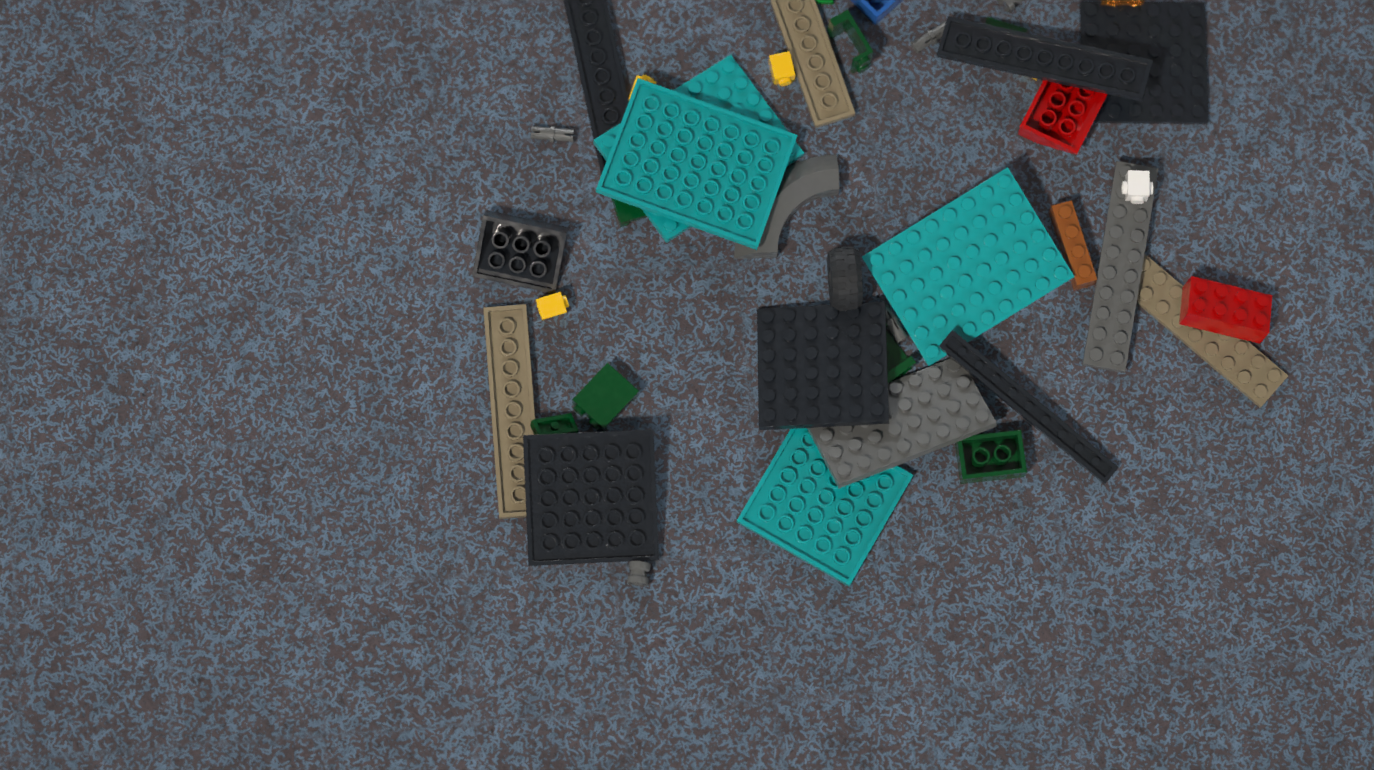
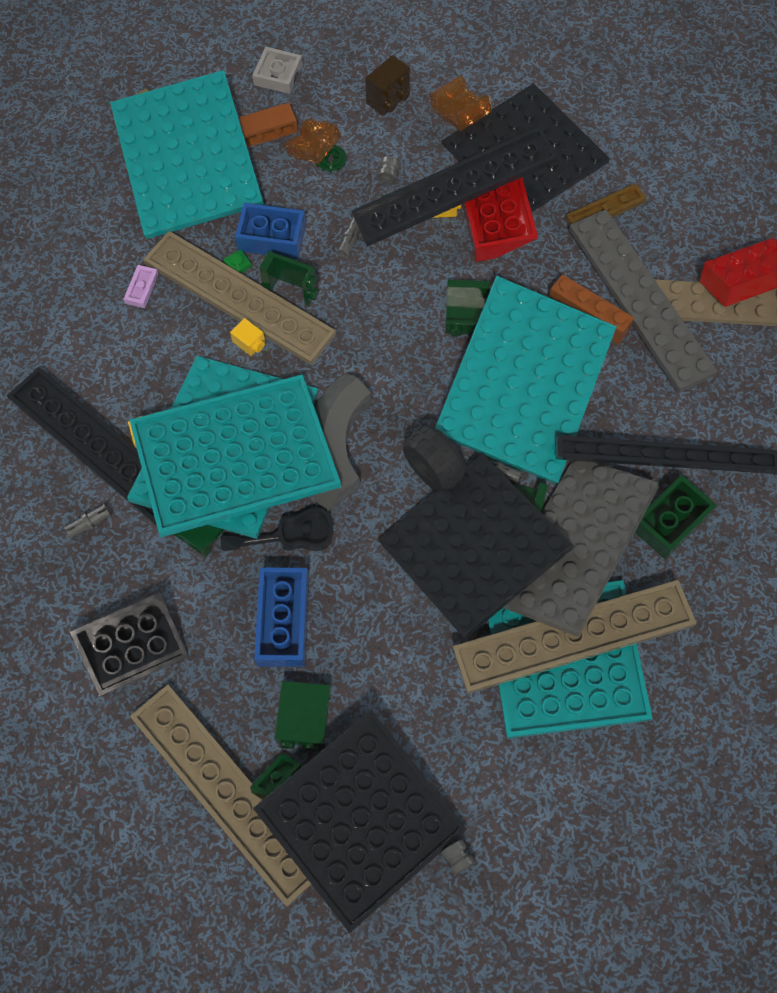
camera: 30 degrees left, 10 degrees down
yellow brick [535,292,569,320] -> none
white brick [1122,170,1153,204] -> none
none -> black piece [220,507,333,551]
none -> blue brick [254,568,309,667]
none -> dark green panel [445,280,490,337]
none -> dark tan plate [452,580,696,694]
none -> pearl gold plate [565,183,647,226]

